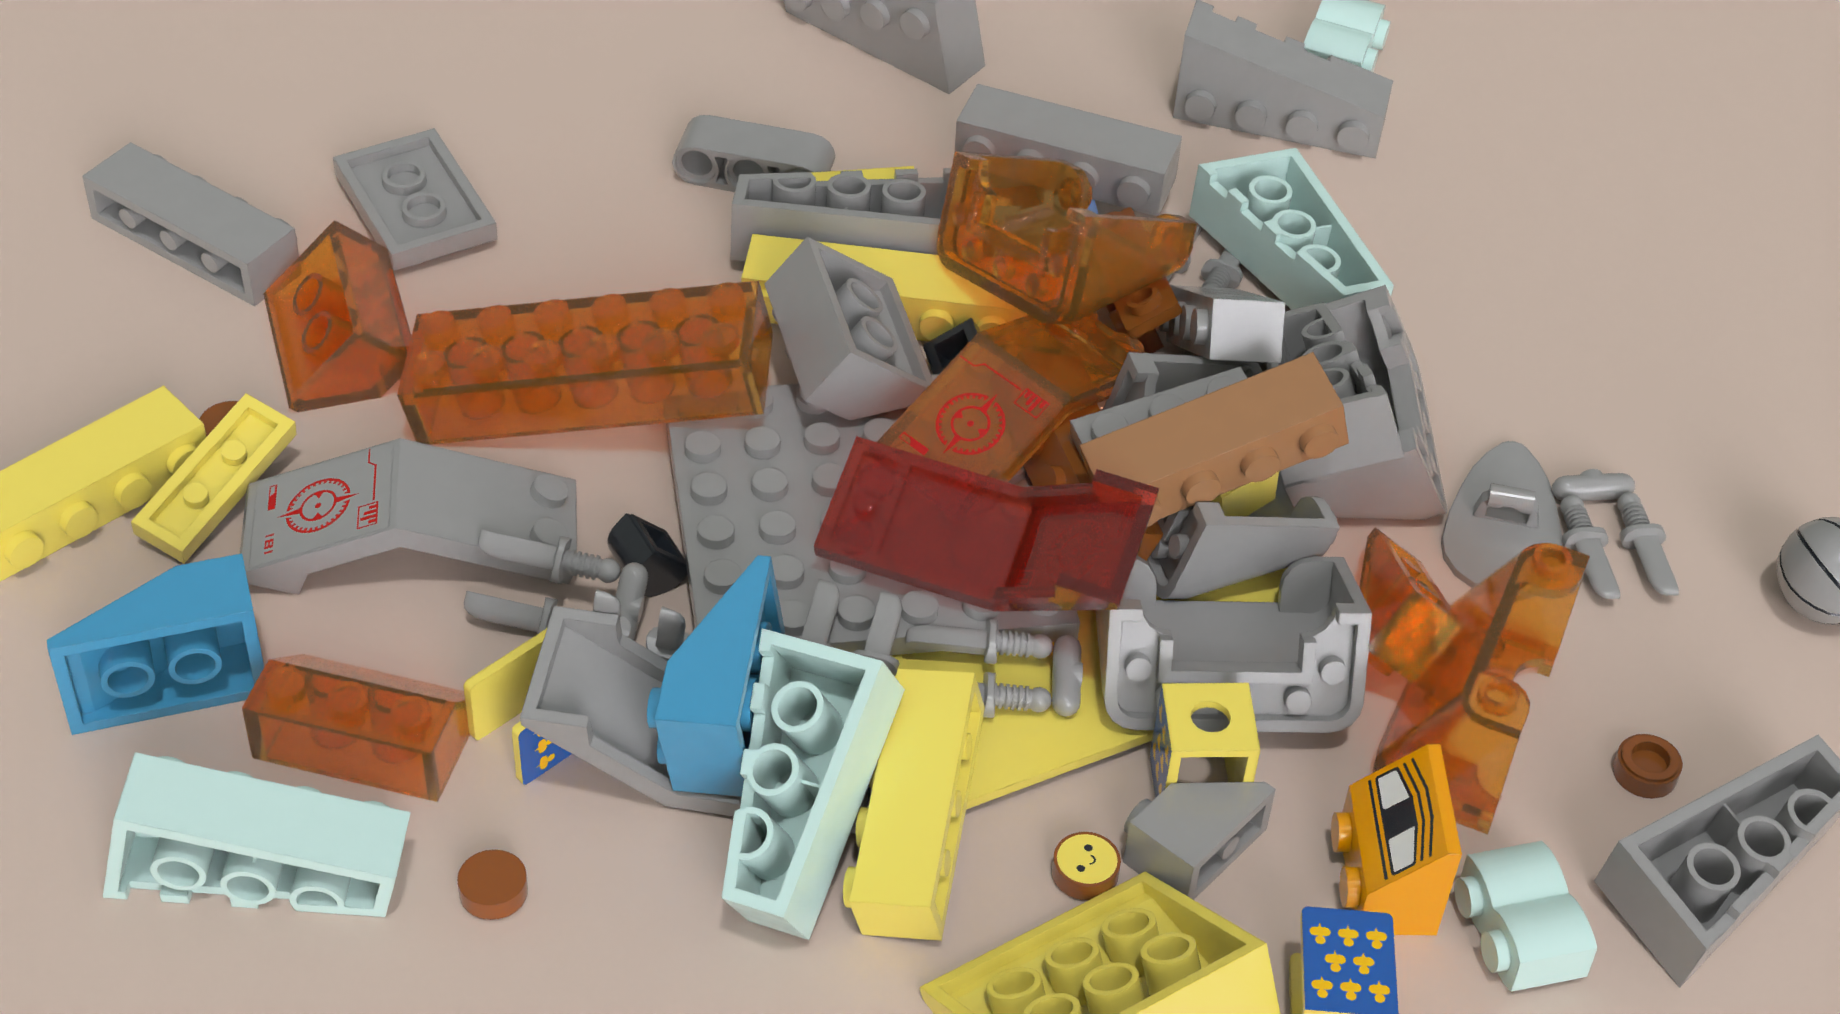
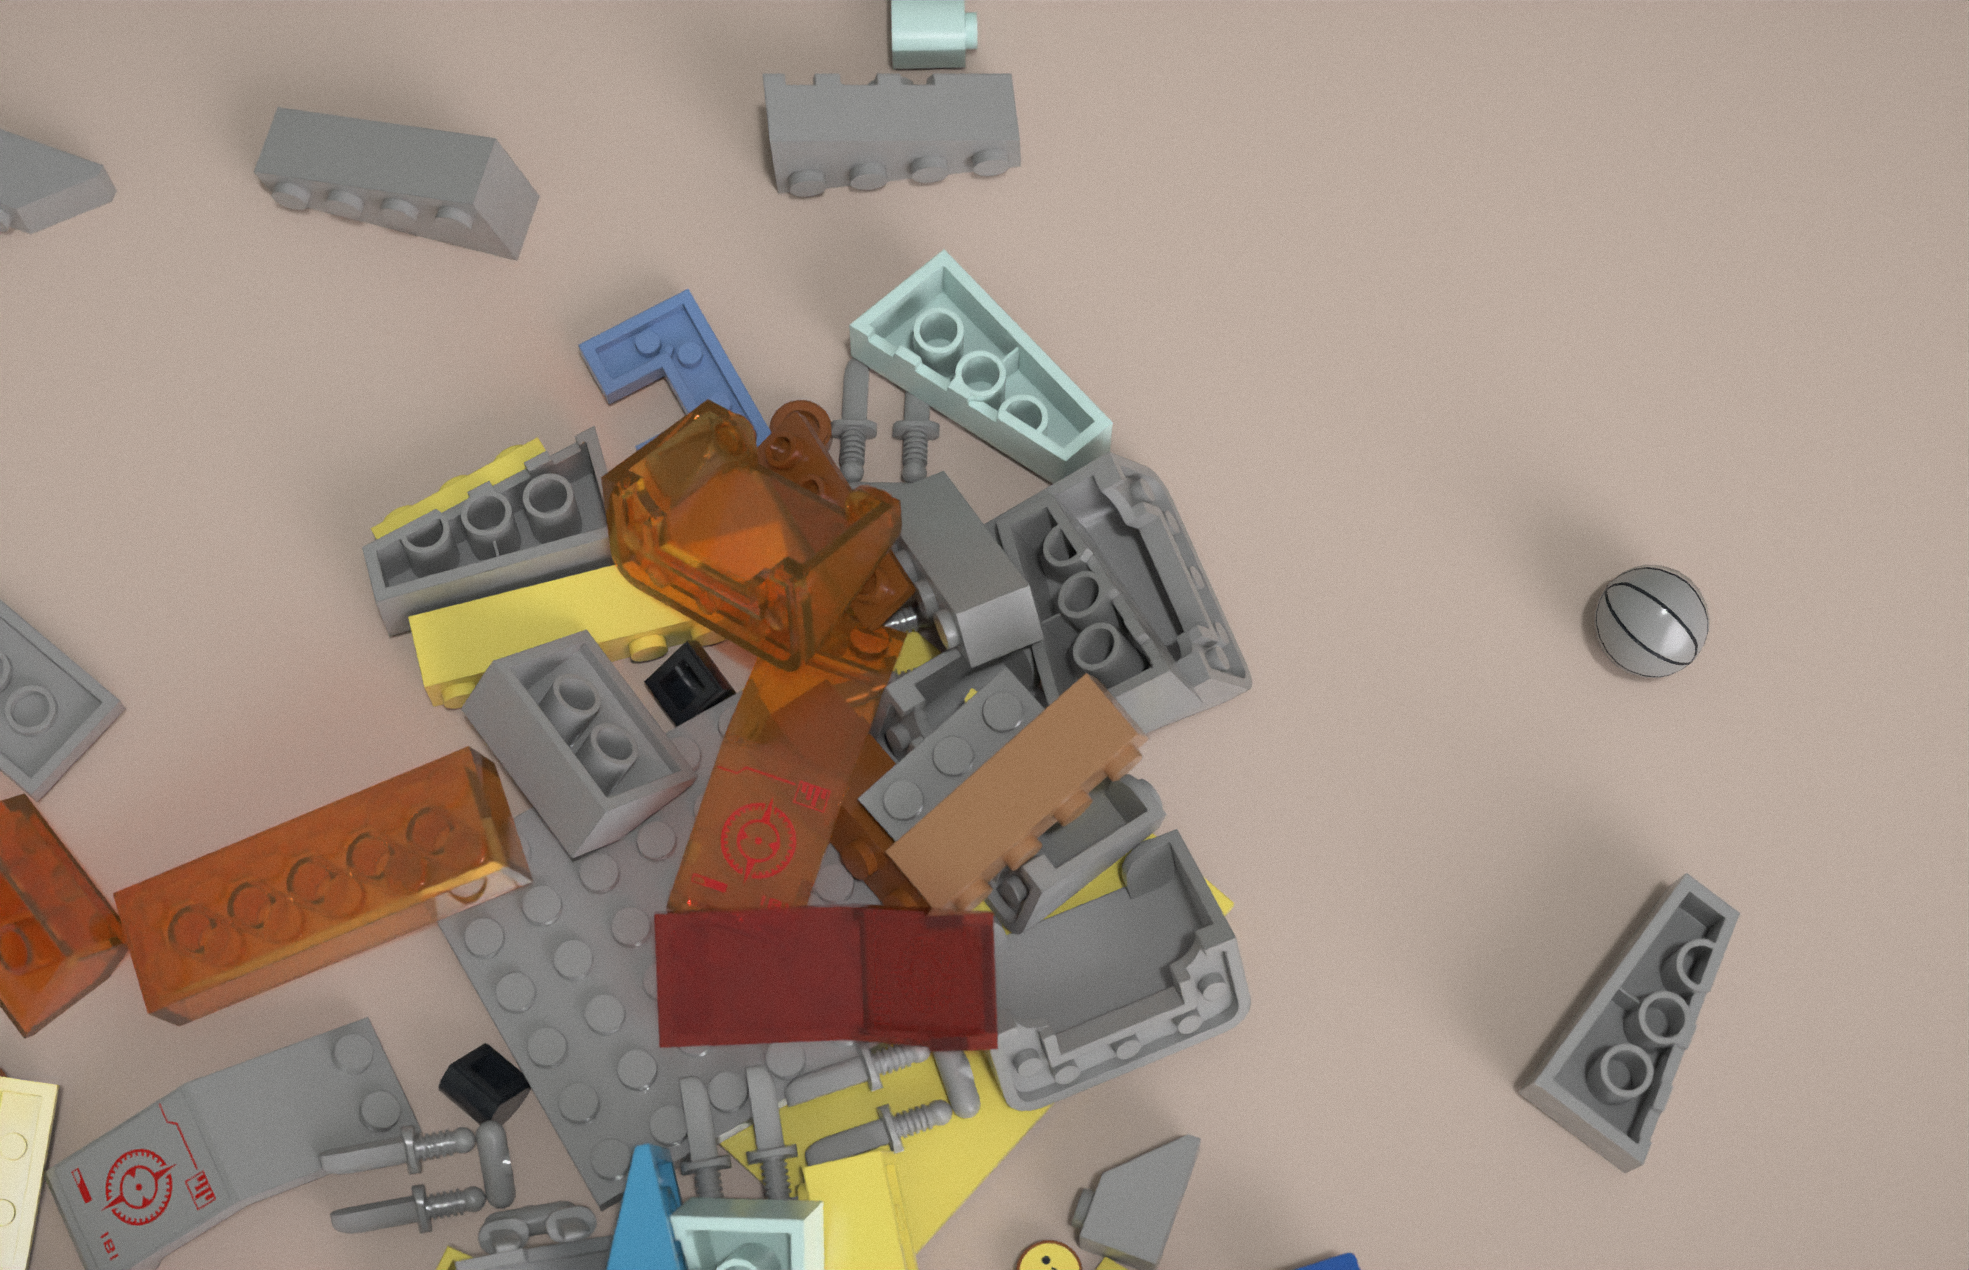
camera: 15 degrees left, 25 degrees up
light grey beam [672,115,835,192] -> none
light grey brick [954,84,1182,216] -> none
light yellow piece [1150,683,1261,798] -> none
light orange slope [1331,744,1462,935] -> none
clear orange slope [1359,527,1463,684] -> none
clear orange windscreen [1372,543,1590,835] -> none
light grey shield [1441,441,1562,598] -> none
light aqua brick [1454,841,1597,992] -> none
light grey piece [1552,469,1679,599] -> none
dark orange tile [1613,734,1683,799] -> none

